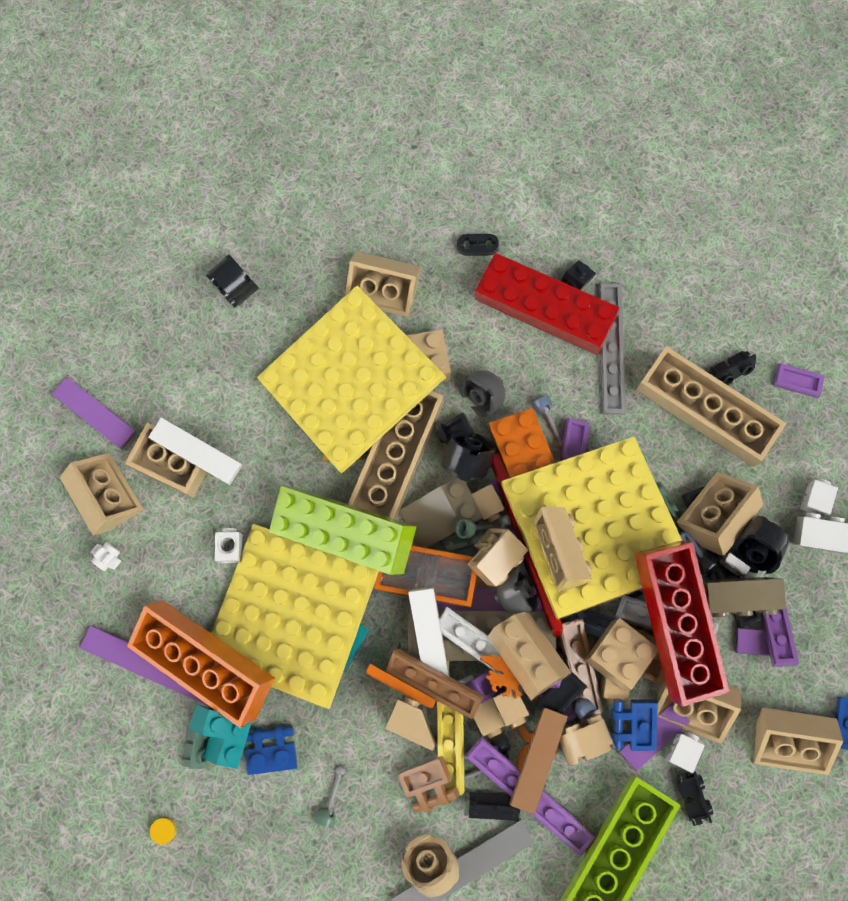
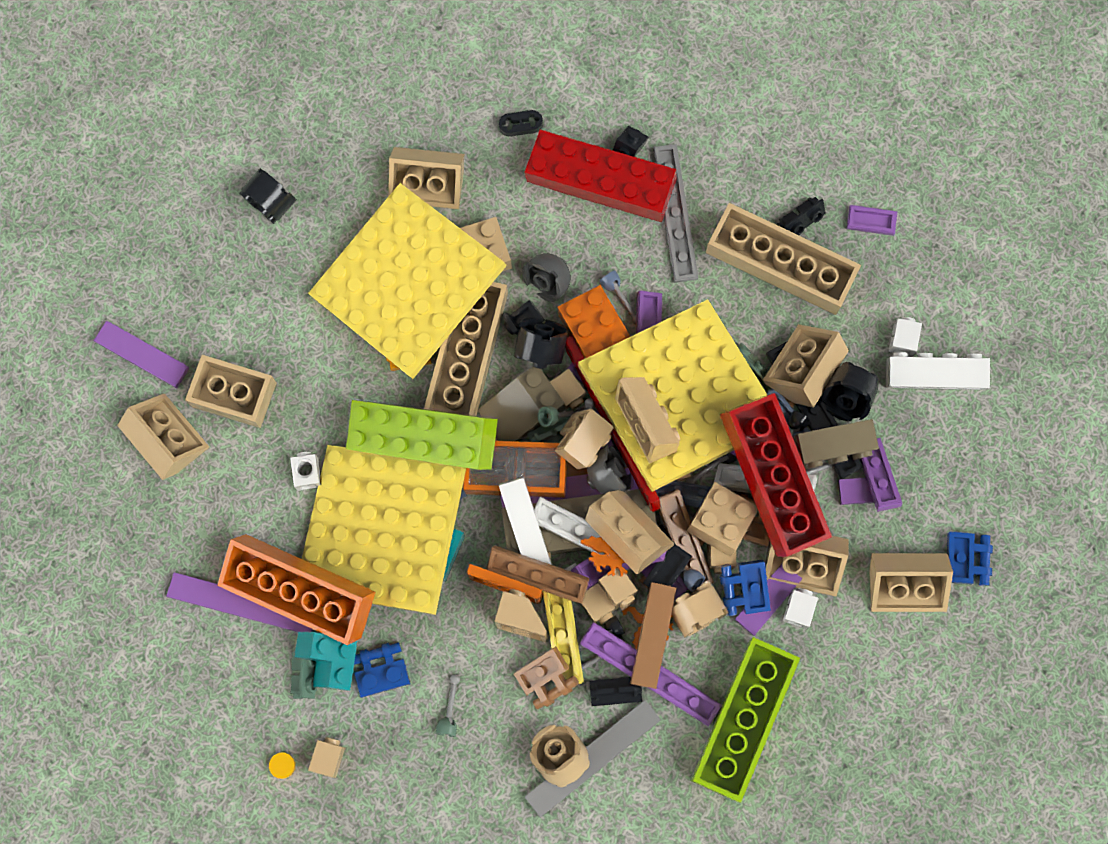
camera: 10 degrees left, 0 degrees up
white gear [90,542,121,571] -> none
white tile [148,418,242,485] -> none
black hinge [676,771,714,826] -> none
white tile [719,553,750,576] -> none
none -> tan brick [308,737,345,778]

